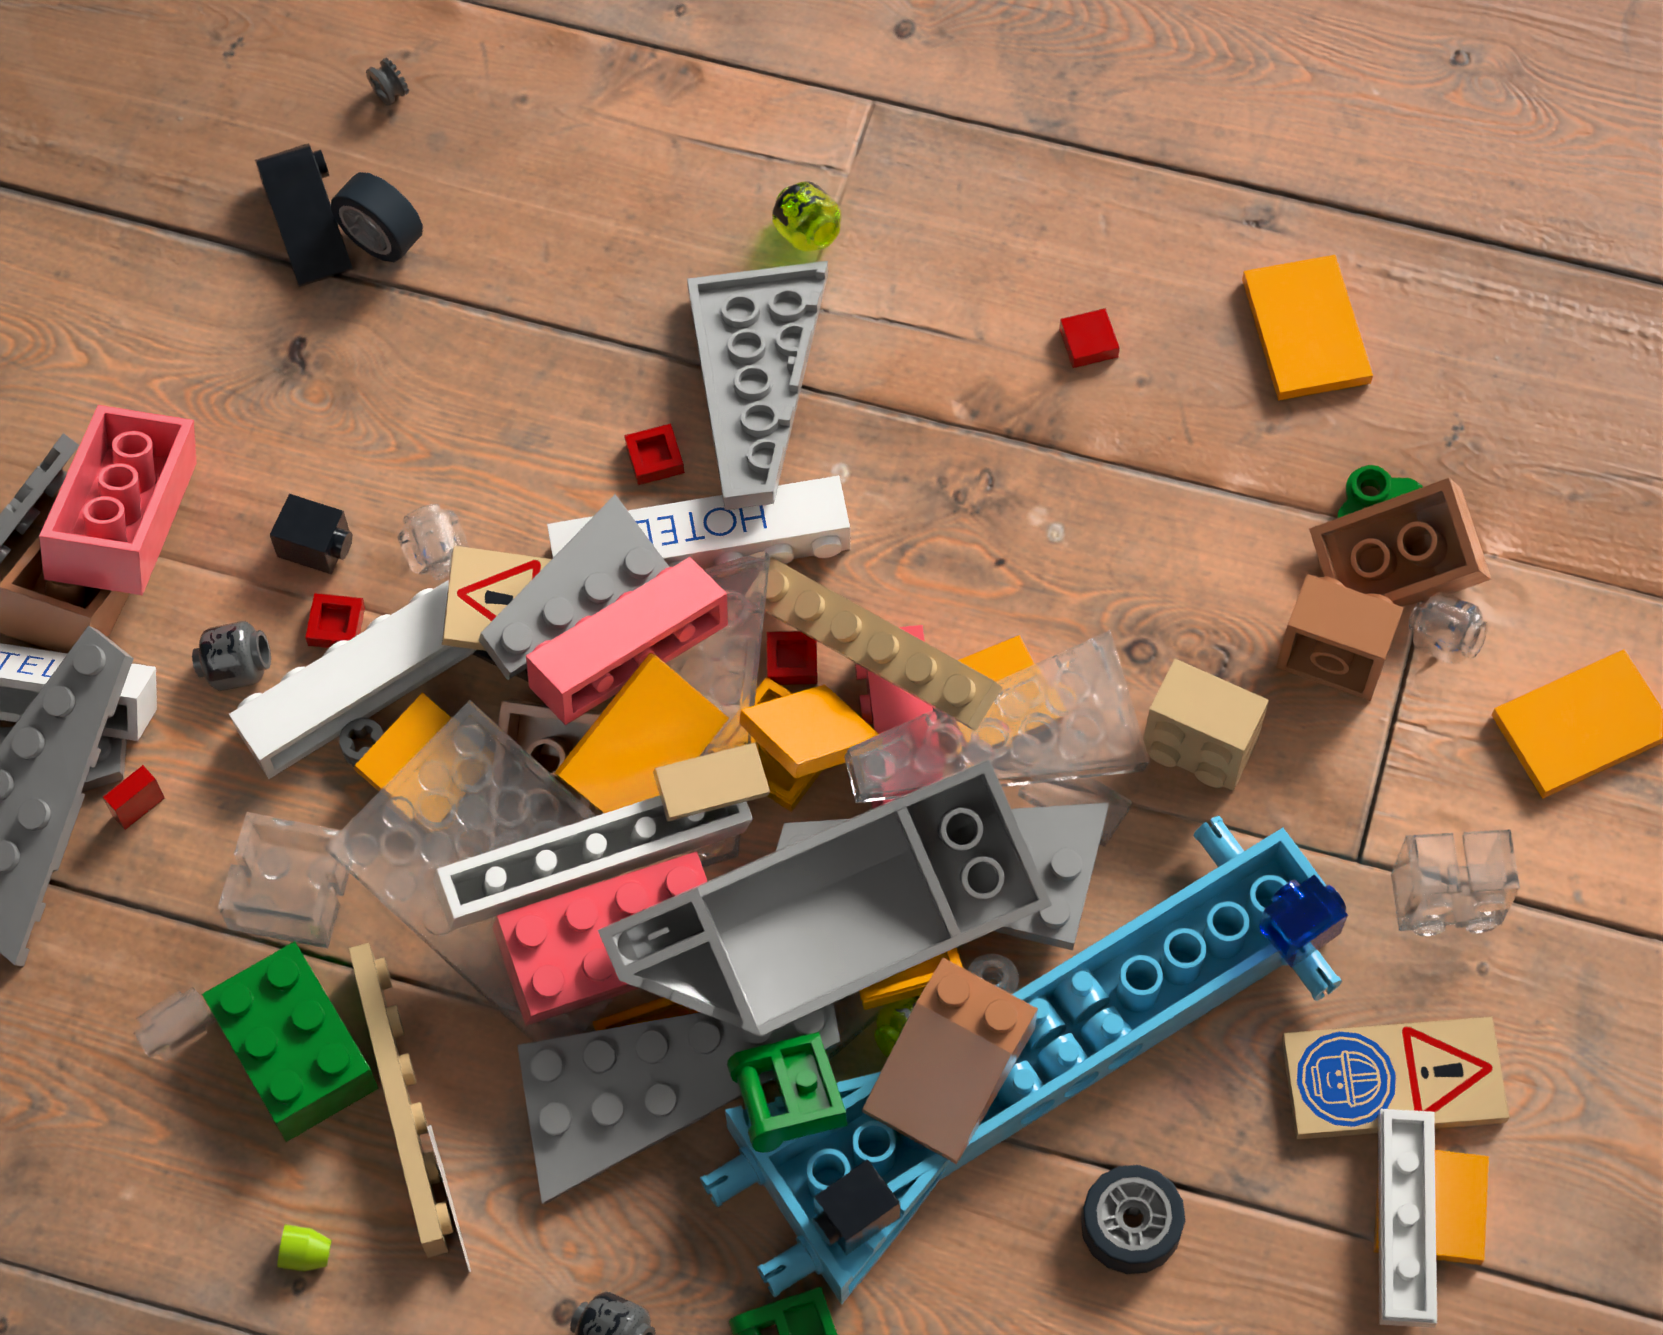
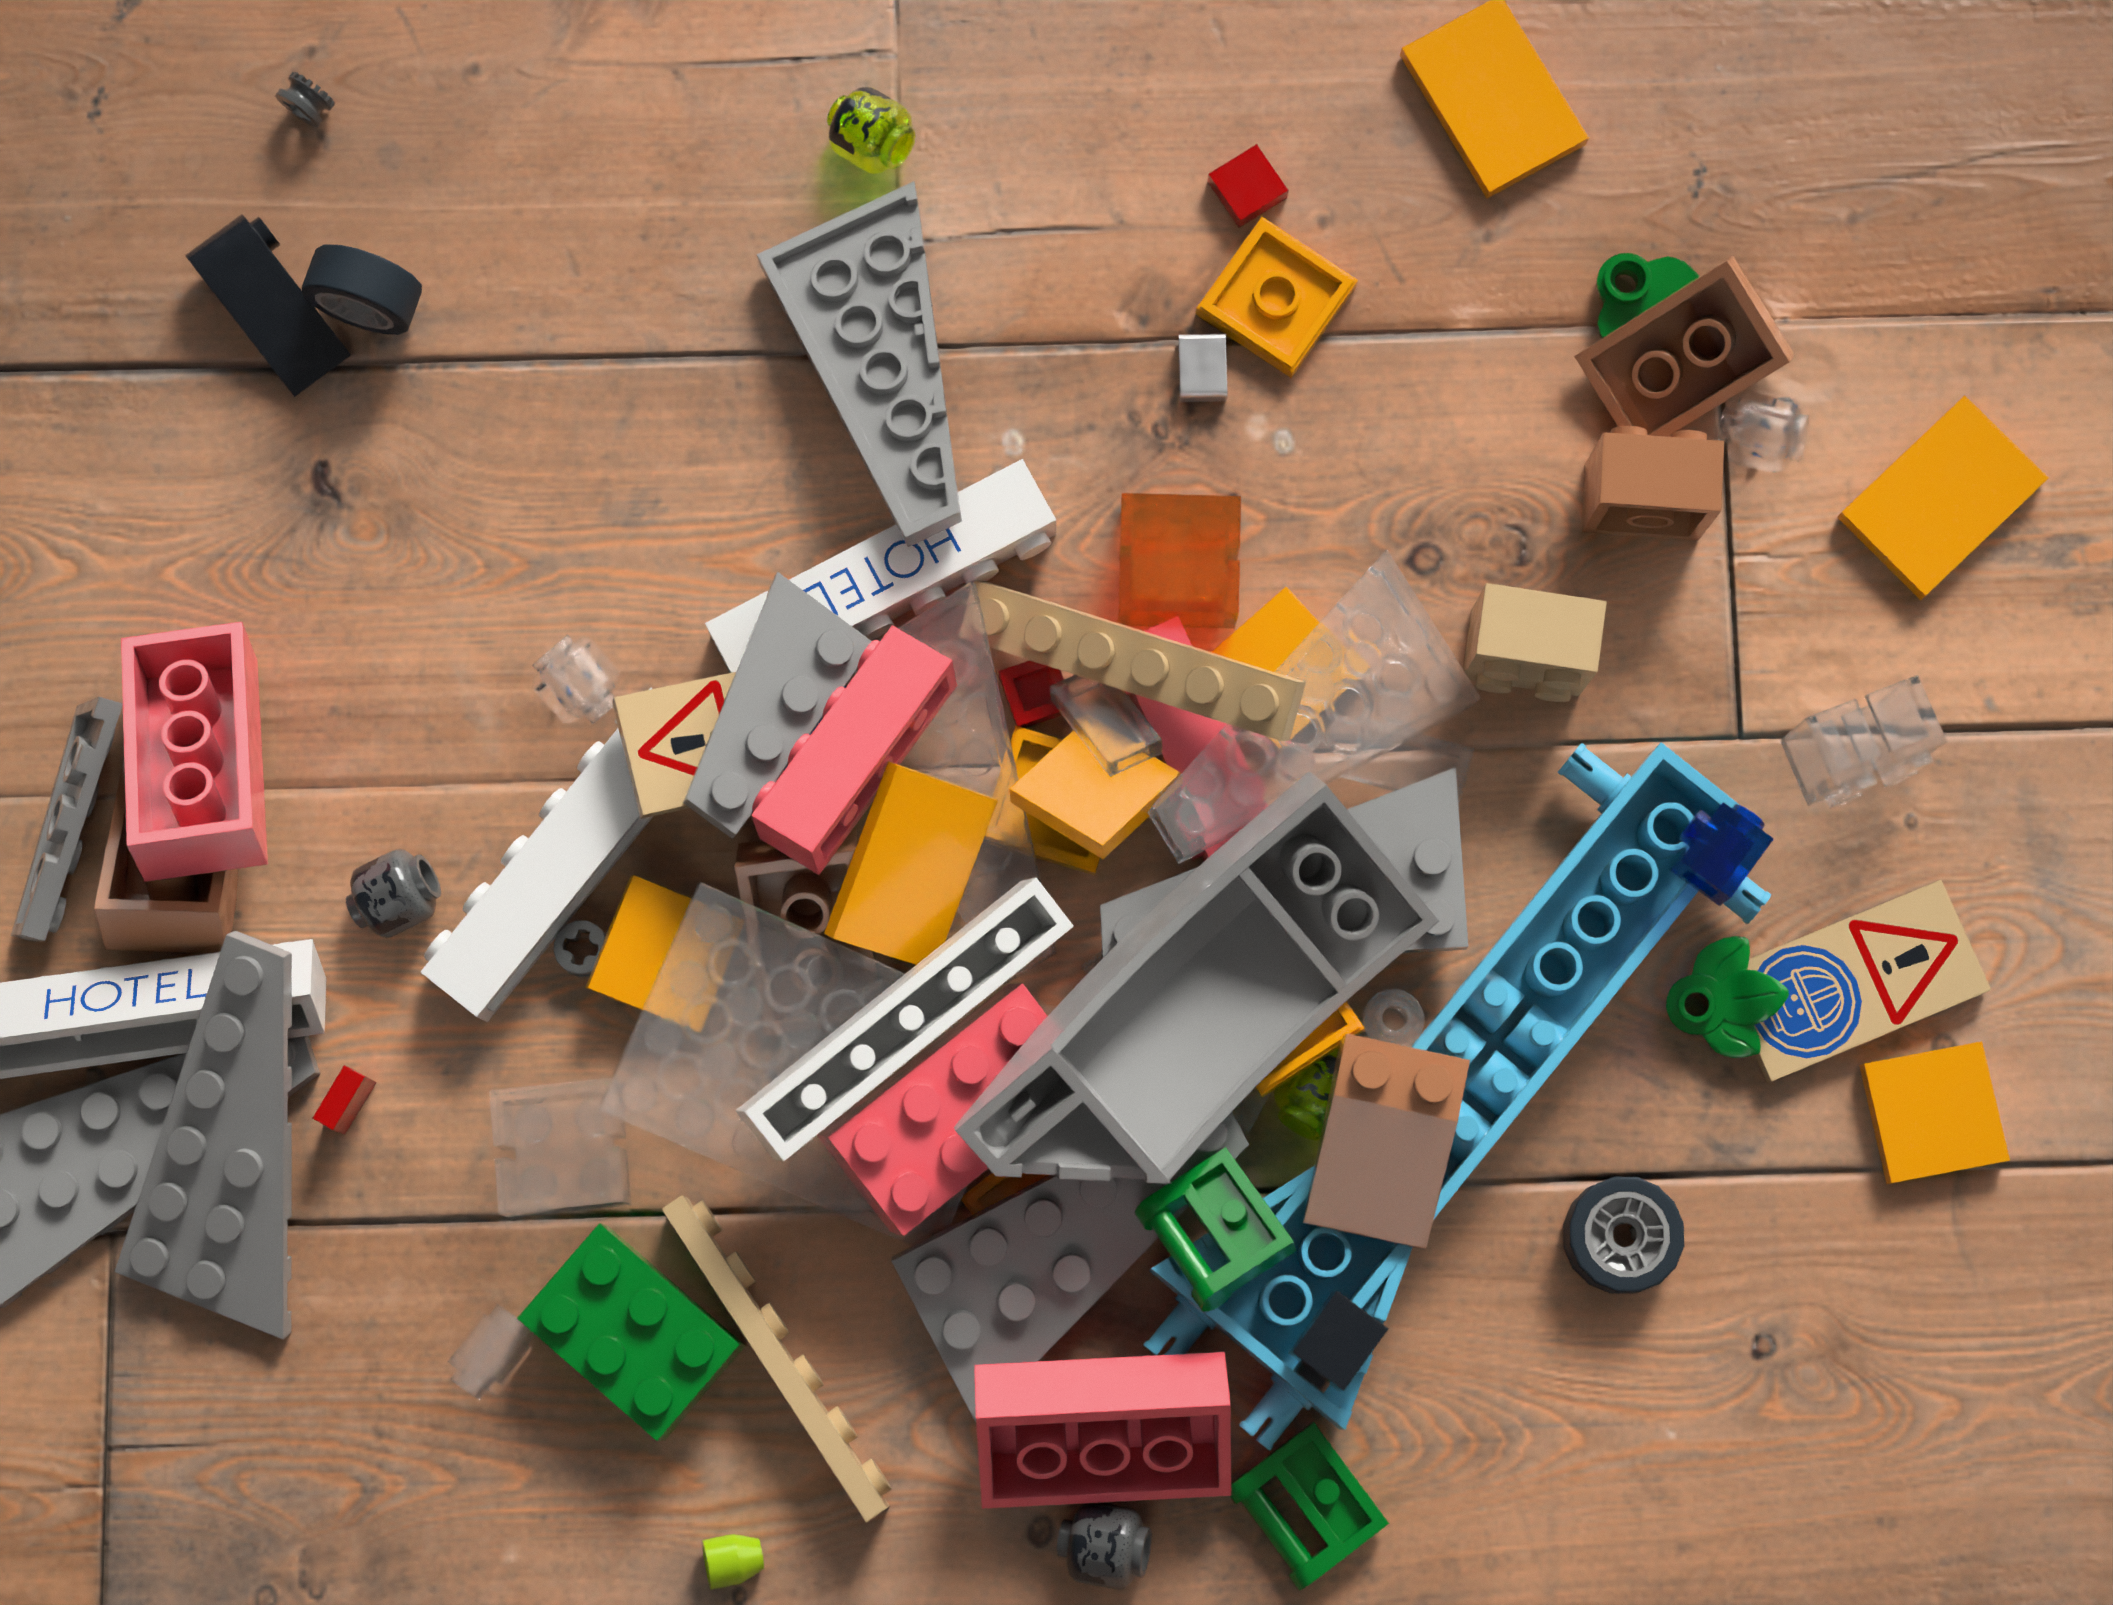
camera: 20 degrees left, 15 degrees up
black brick [270,494,353,574] -> none
red tile [305,593,365,648] -> none
white sticker [427,1125,471,1272] -> none
red tile [624,423,685,485] -> none
tan tile [653,742,770,822] -> none
white tile [1378,1109,1437,1328] -> none
none -> coral brick [974,1352,1231,1509]
none -> clear tile [1050,675,1163,777]
none -> clear orange piece [1117,493,1241,629]
none -> flat silver piece [1178,334,1227,402]
none -> light orange tile [1195,217,1358,378]
none -> green plate [1666,936,1789,1058]

